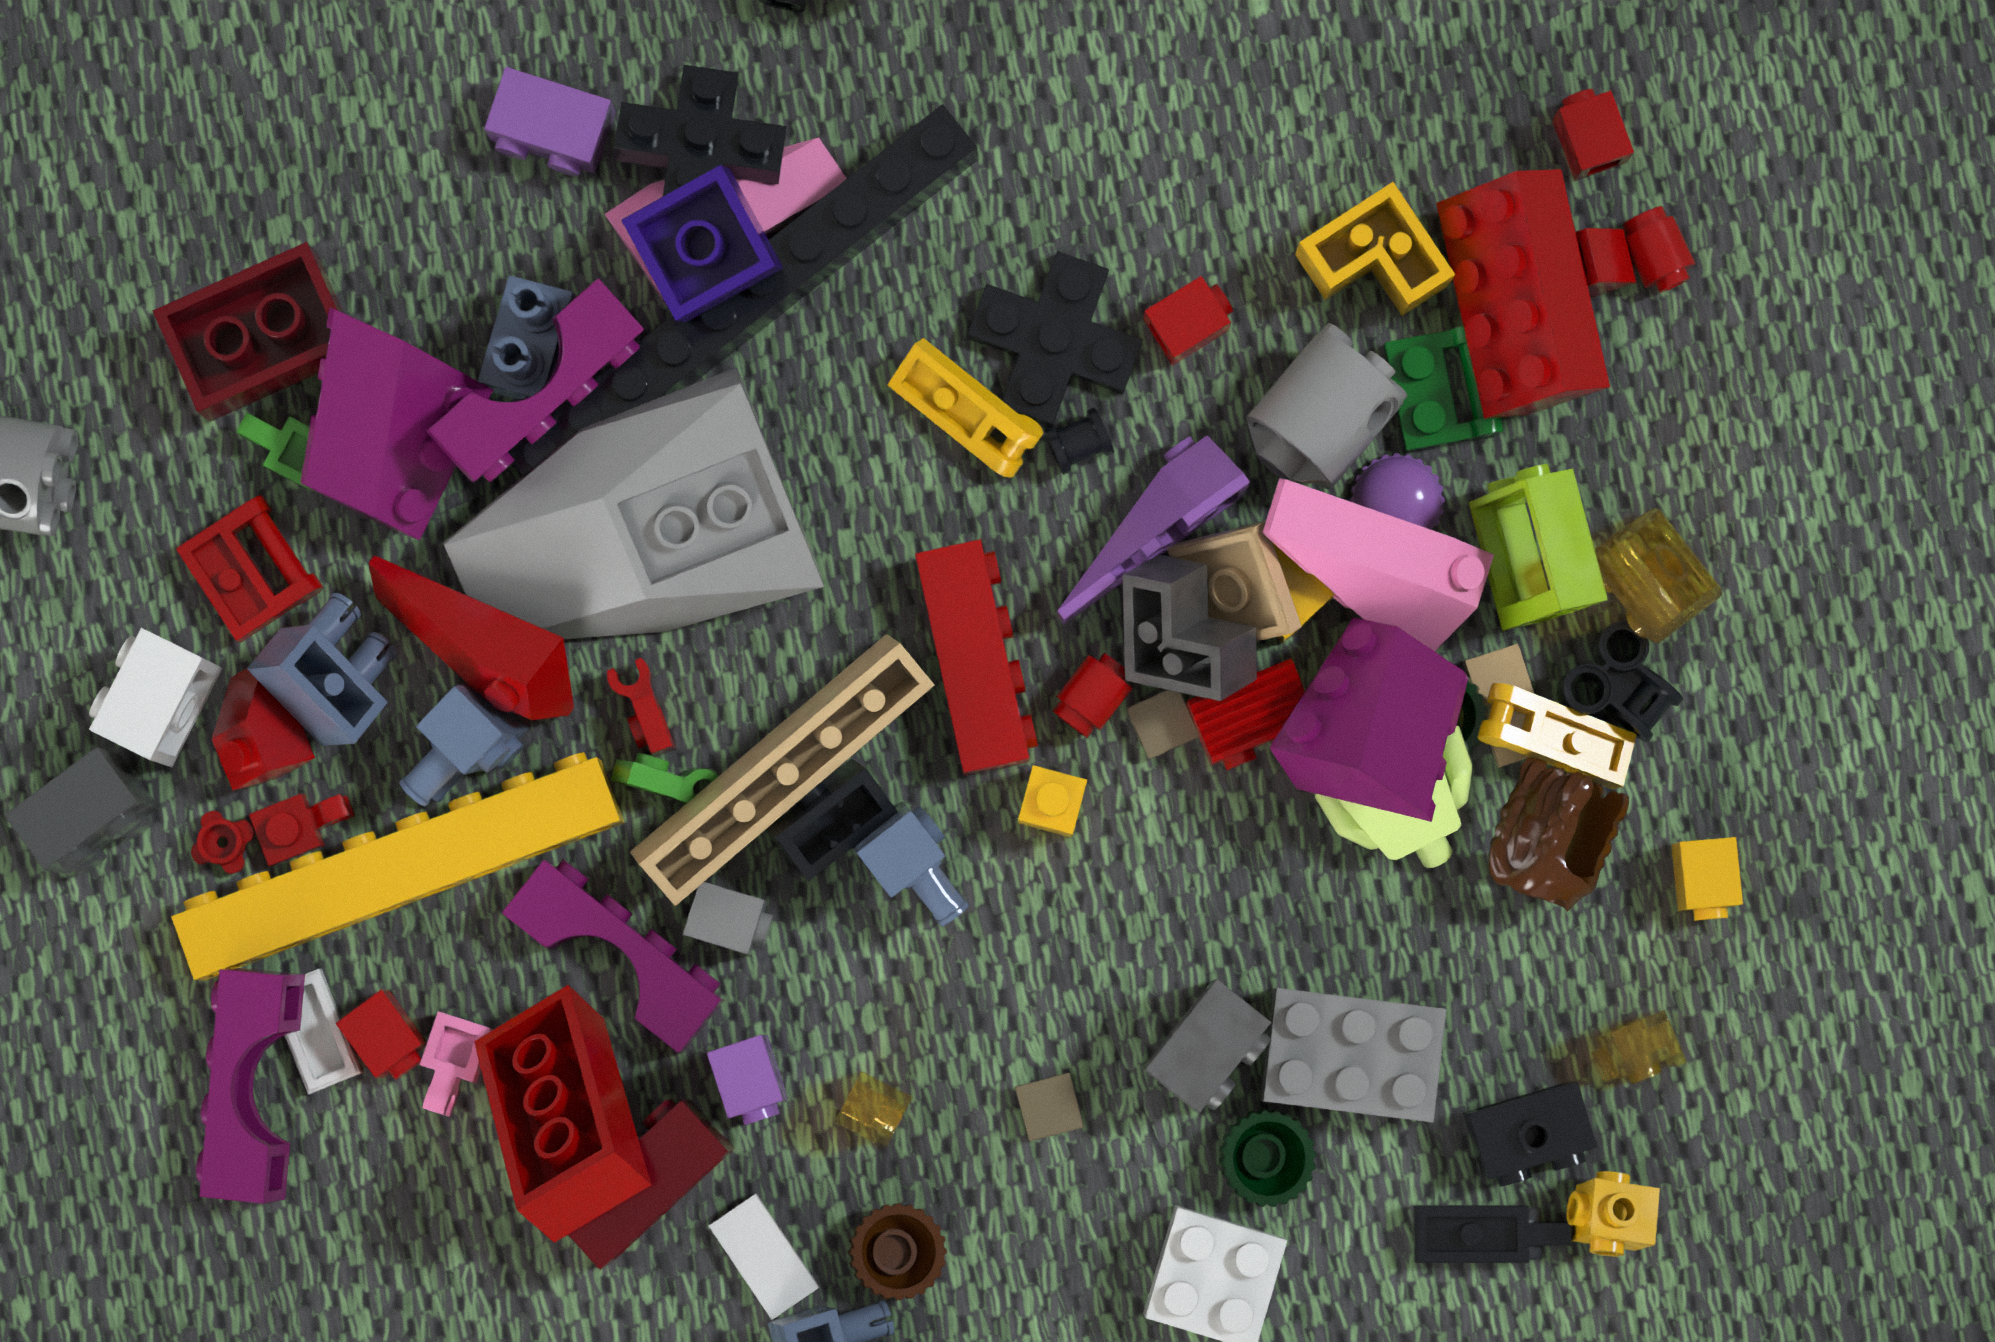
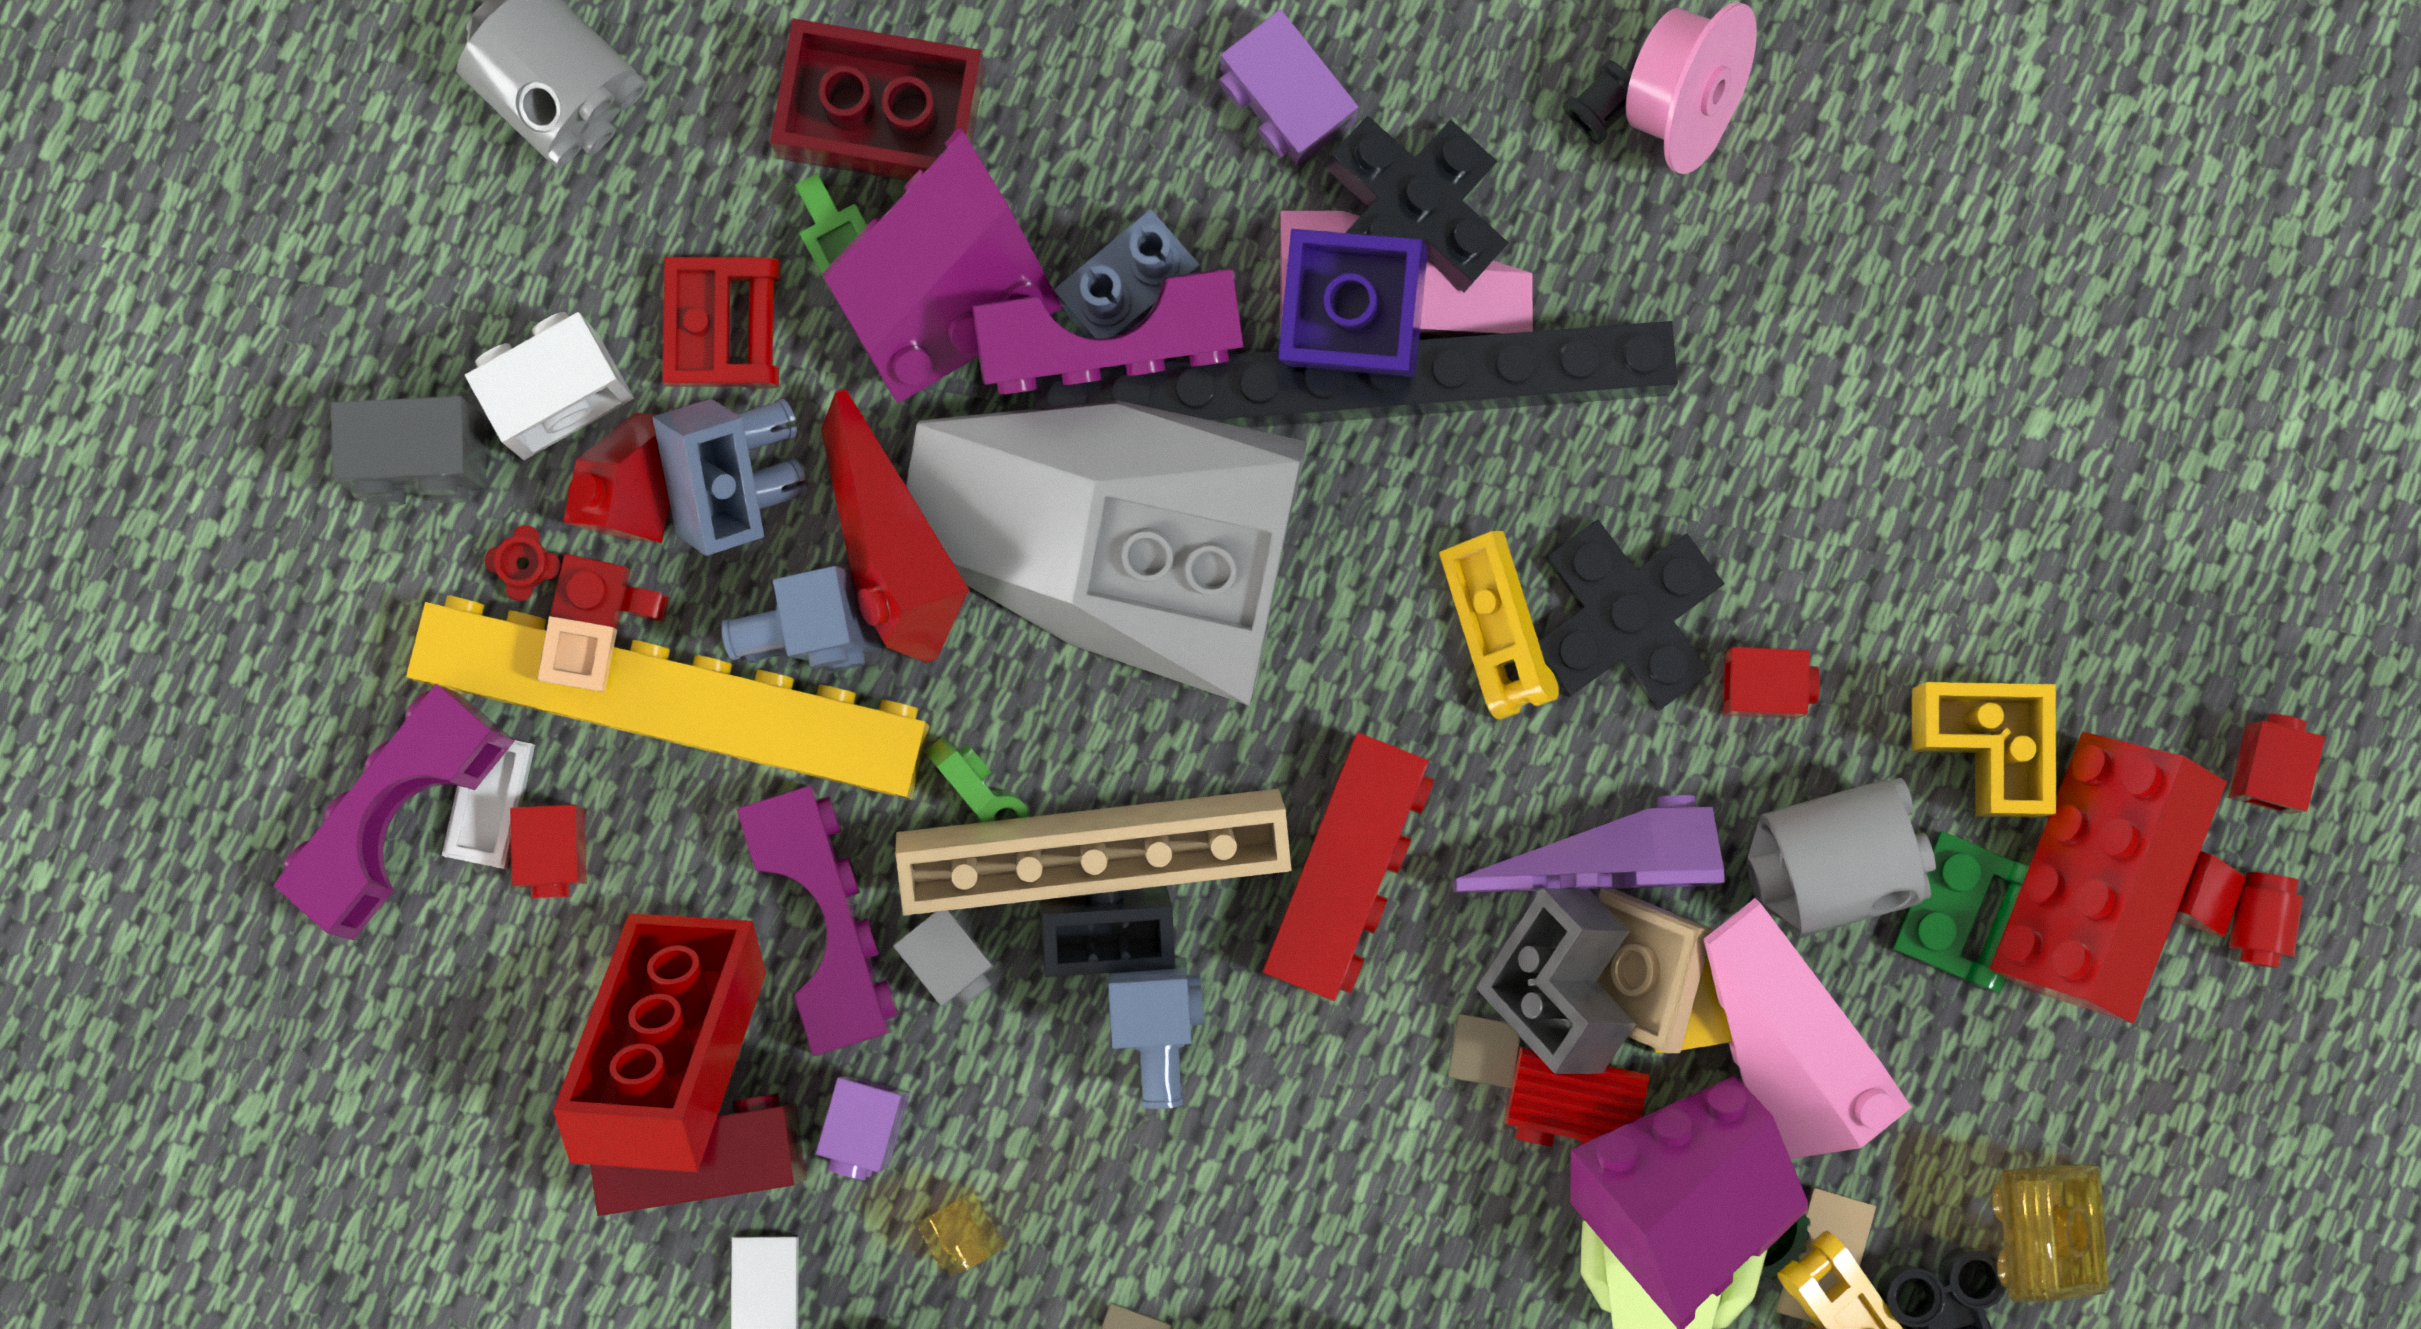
camera: 30 degrees right, 0 degrees up
bright pink plate [420,1011,494,1117] -> none
red plate [607,658,676,757] -> none
yellow brick [1018,765,1087,838] -> none
black bush [1043,407,1114,475] -> none
red brick [1052,653,1133,738] -> none
medium lavender hat [1350,453,1445,530] -> none
lime window [1468,464,1608,631] -> none
none -> light nougat plate [538,616,617,693]

